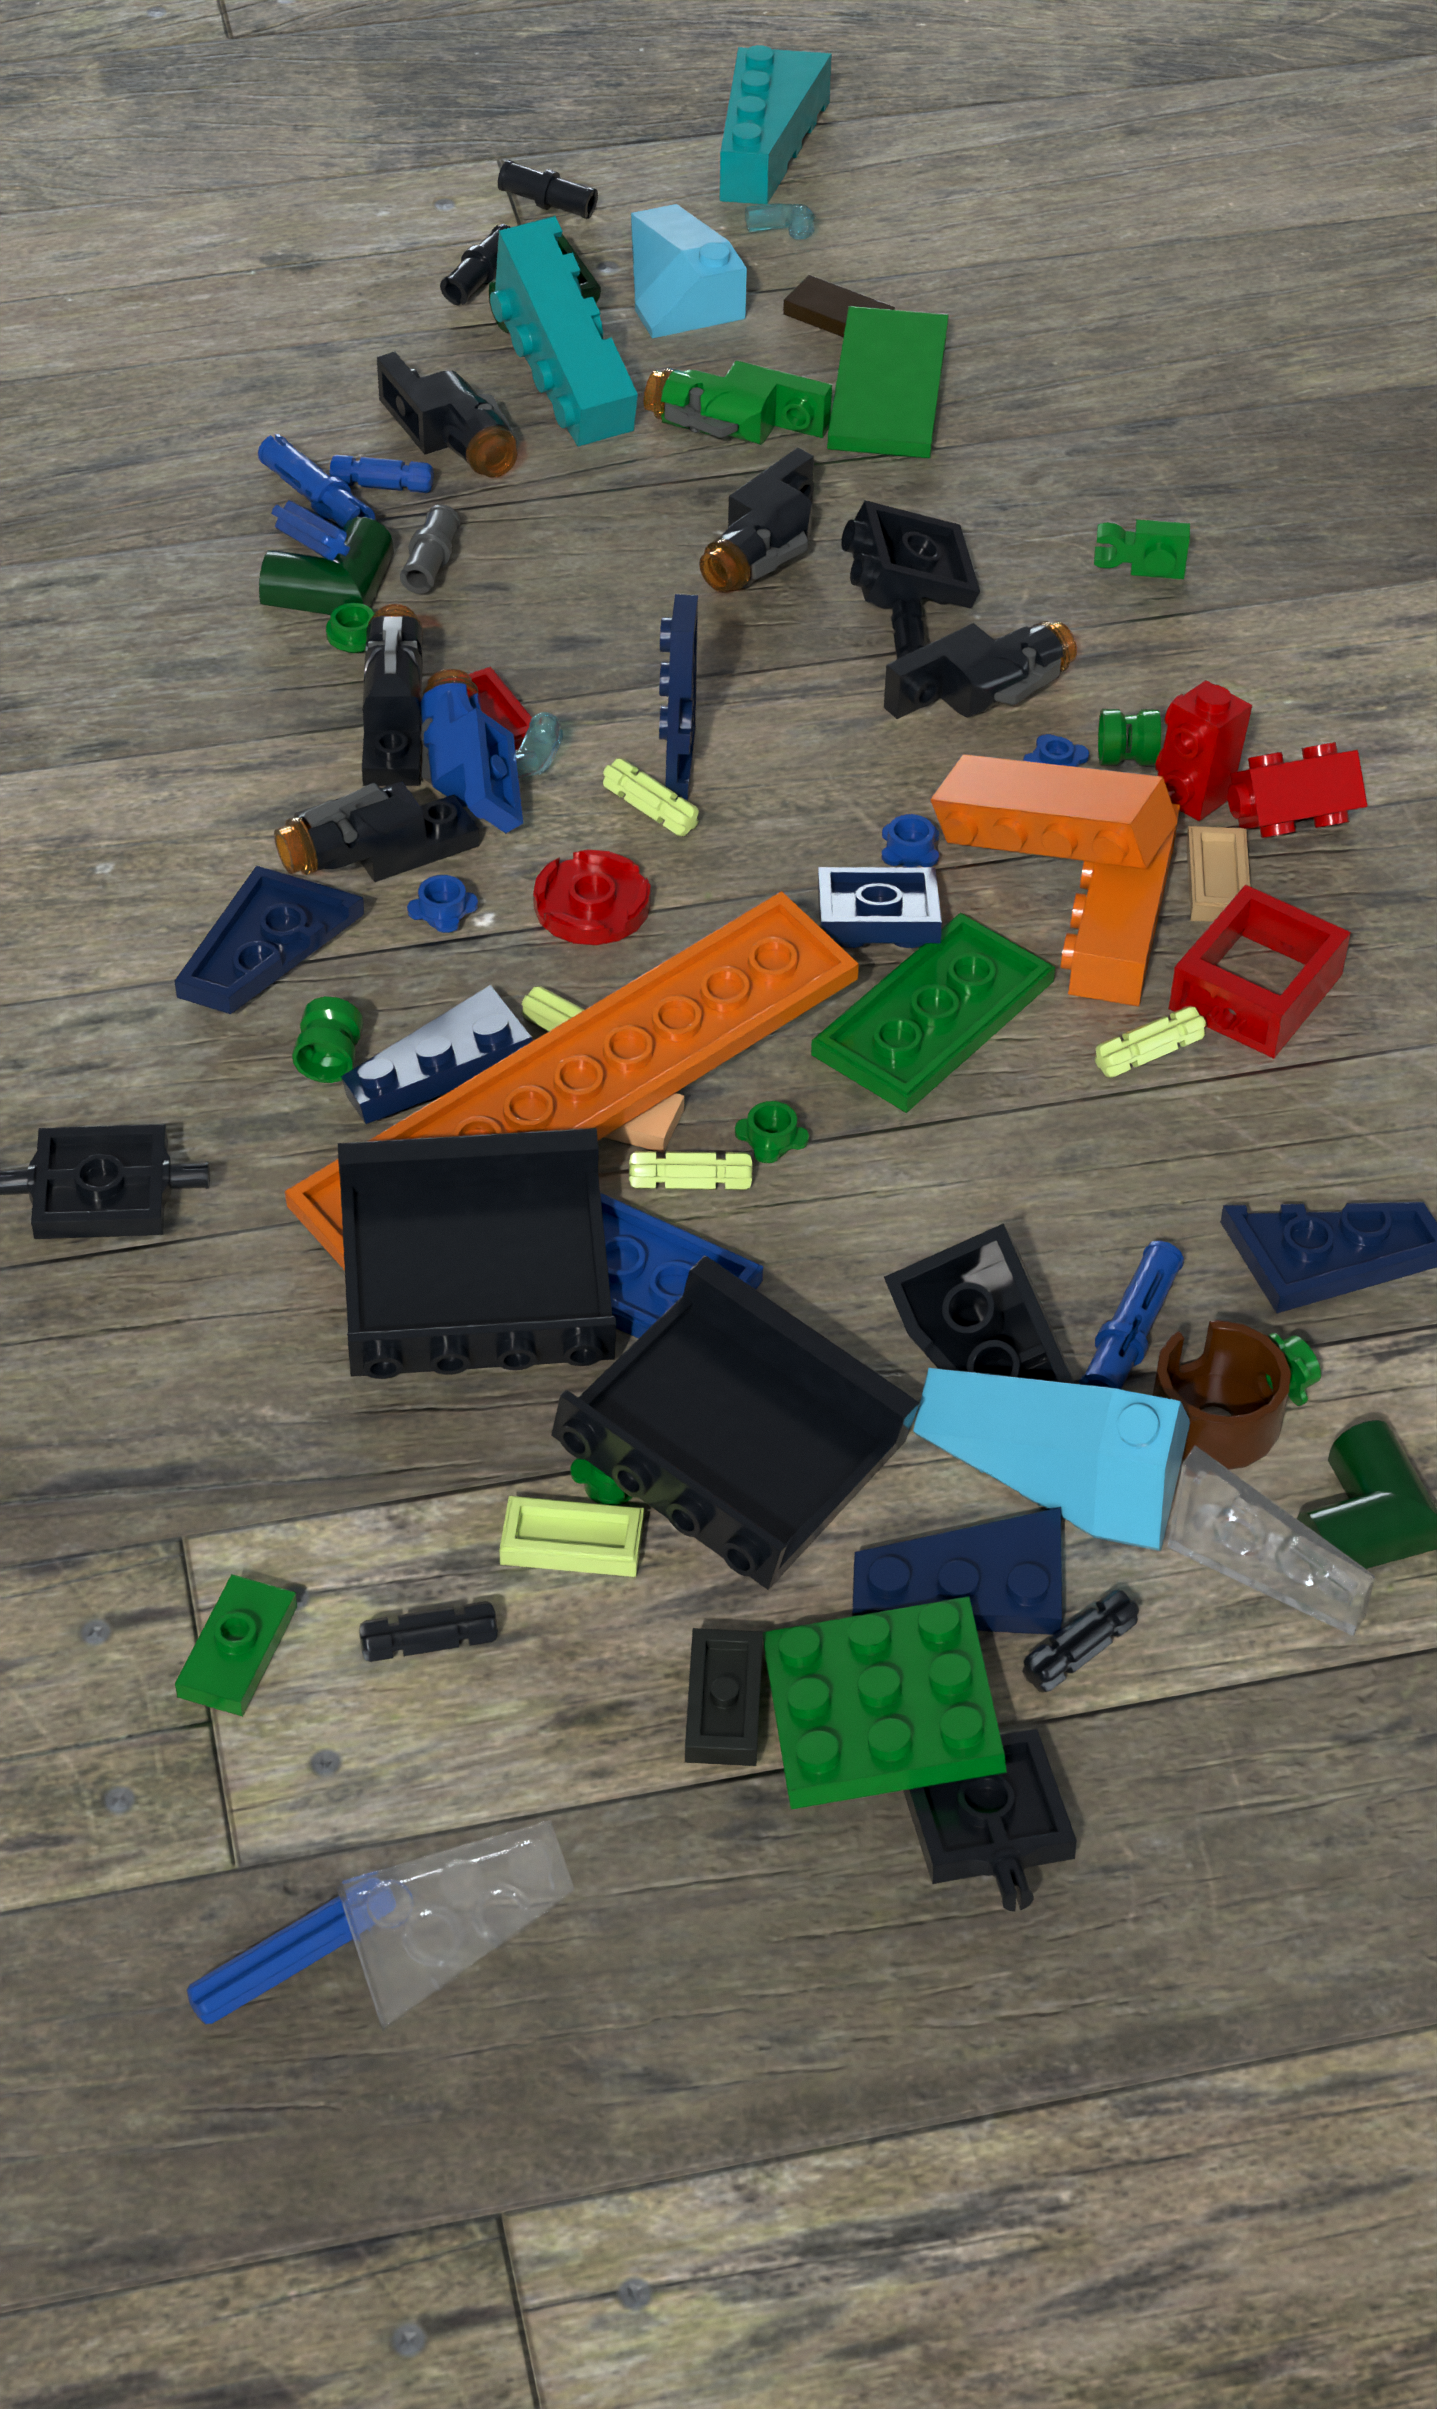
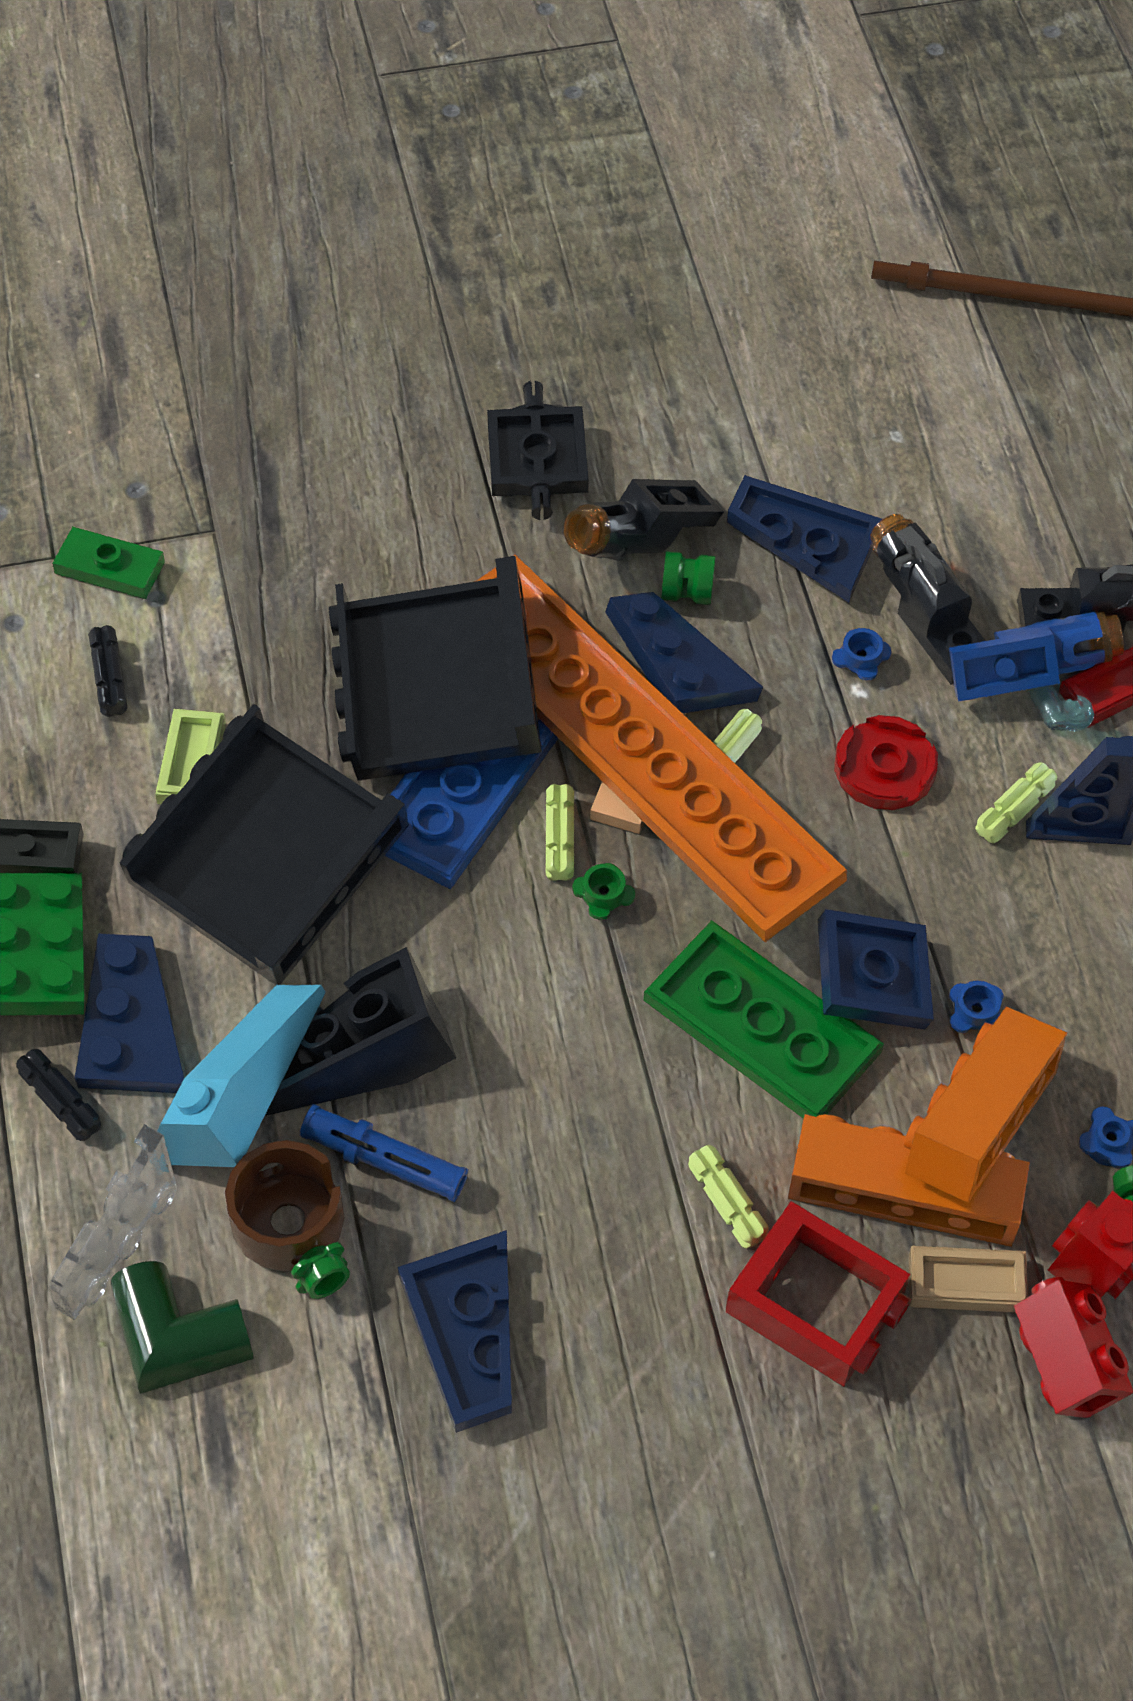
camera: 90 degrees right, 10 degrees up
none -> black plate [564,479,724,561]

